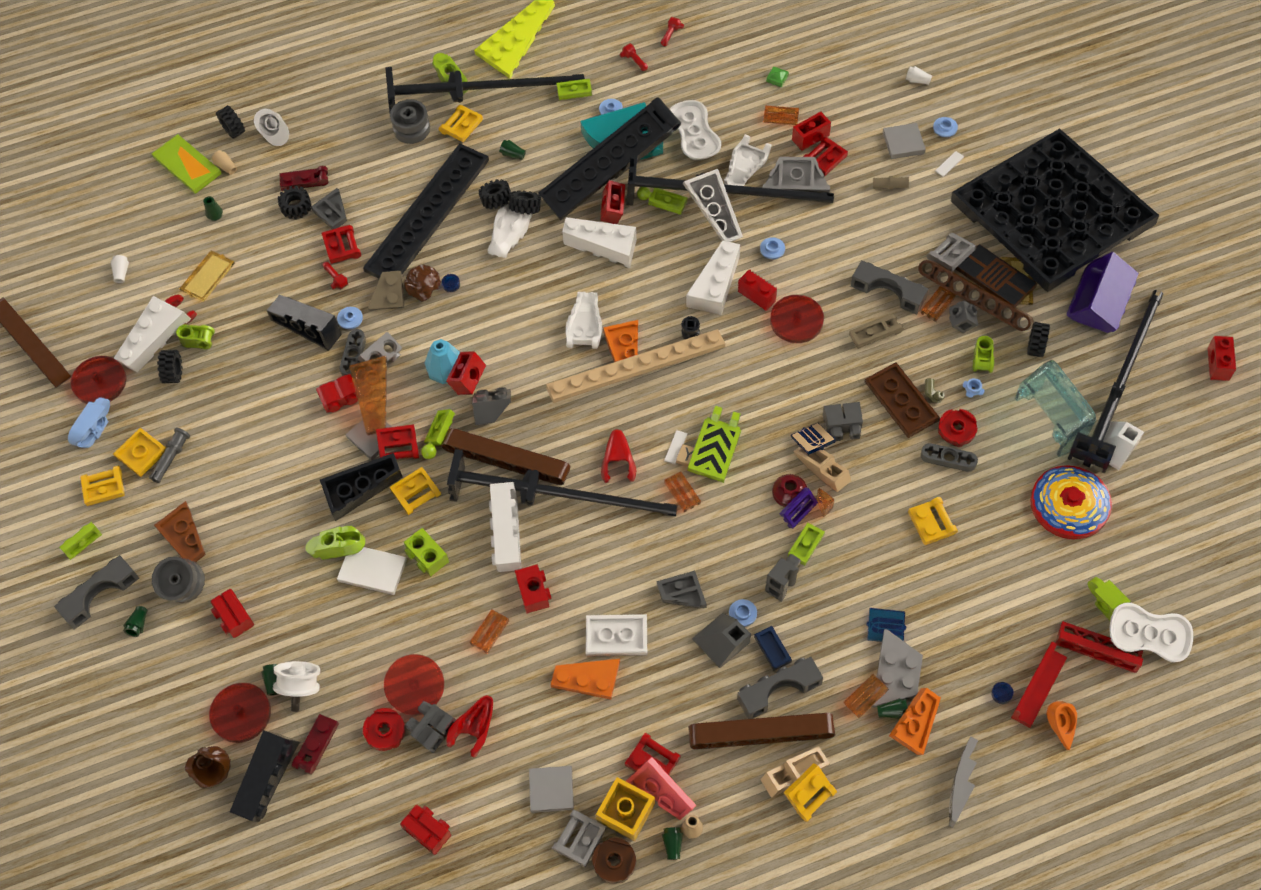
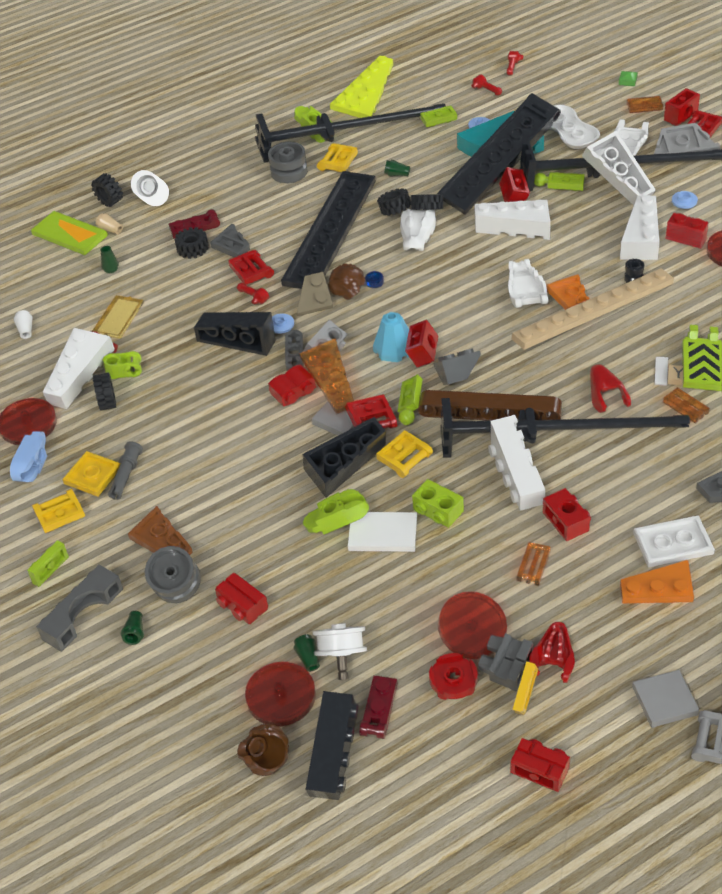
camera: 10 degrees left, 15 degrees down
none -> yellow tile [512,661,538,715]

